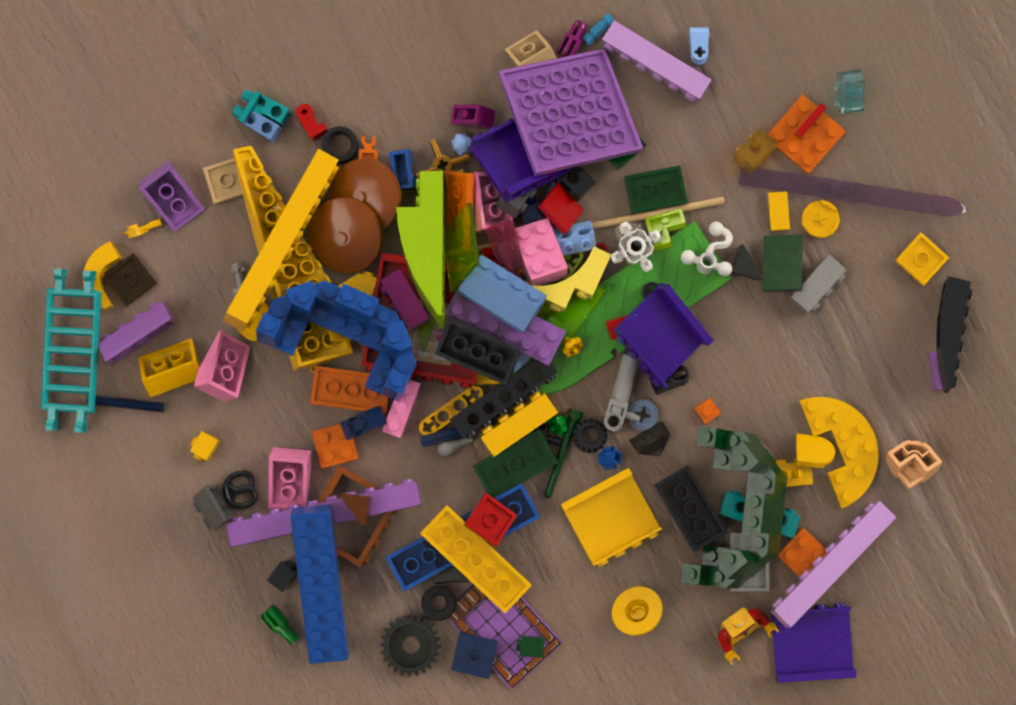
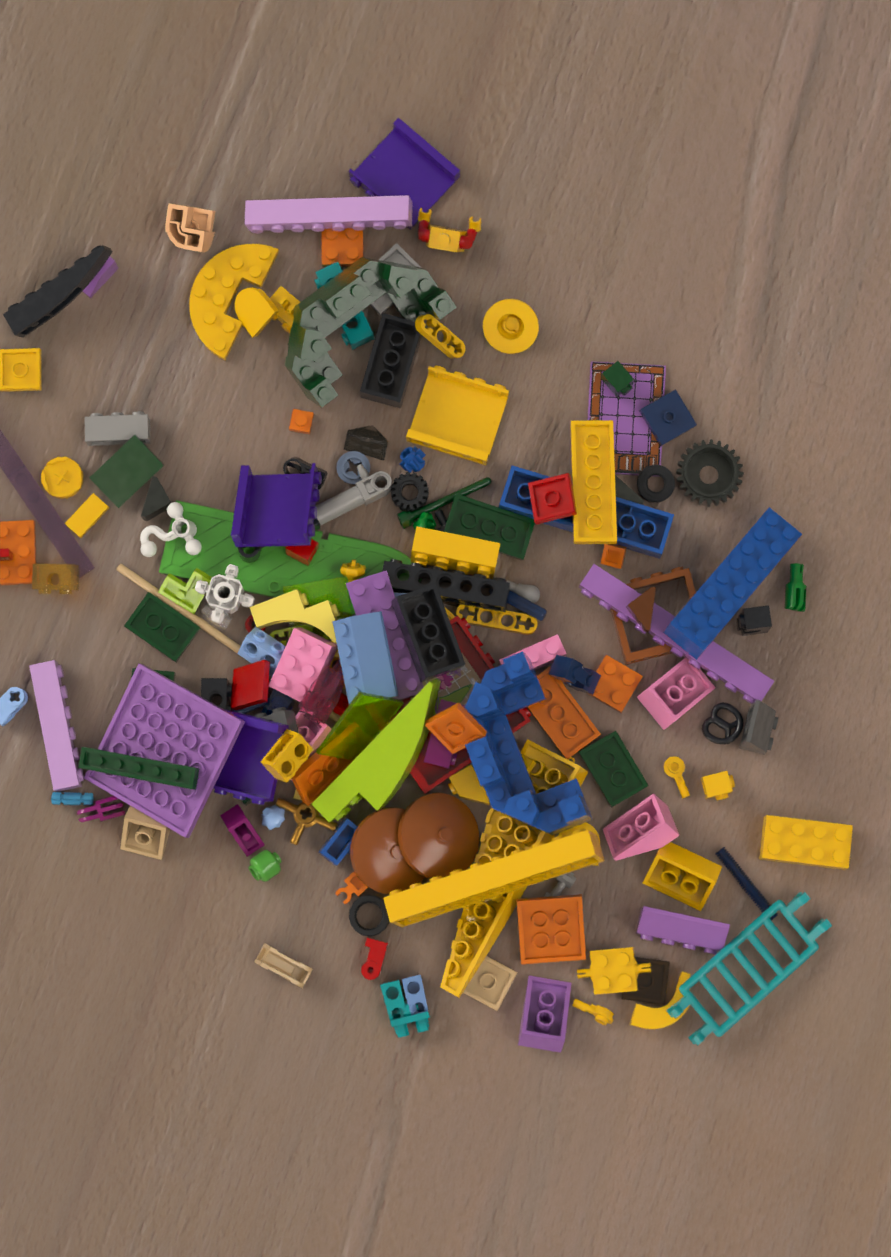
camera: 135 degrees left, 5 degrees down
none -> dark green plate [78,747,200,790]
none -> bright green head [248,850,282,882]
none -> tan piece [255,943,313,988]
none -> yellow brick [261,729,314,783]
none -> yellow beam [415,314,465,358]
none -> orange plate [425,703,487,754]
none -> orange plate [517,894,586,964]
none -> yellow plate [577,947,651,995]
none -> dark green plate [579,731,649,808]
none -> orange plate [600,544,627,569]
none -> yellow plate [663,756,690,799]
none -> yellow brick [759,815,853,870]

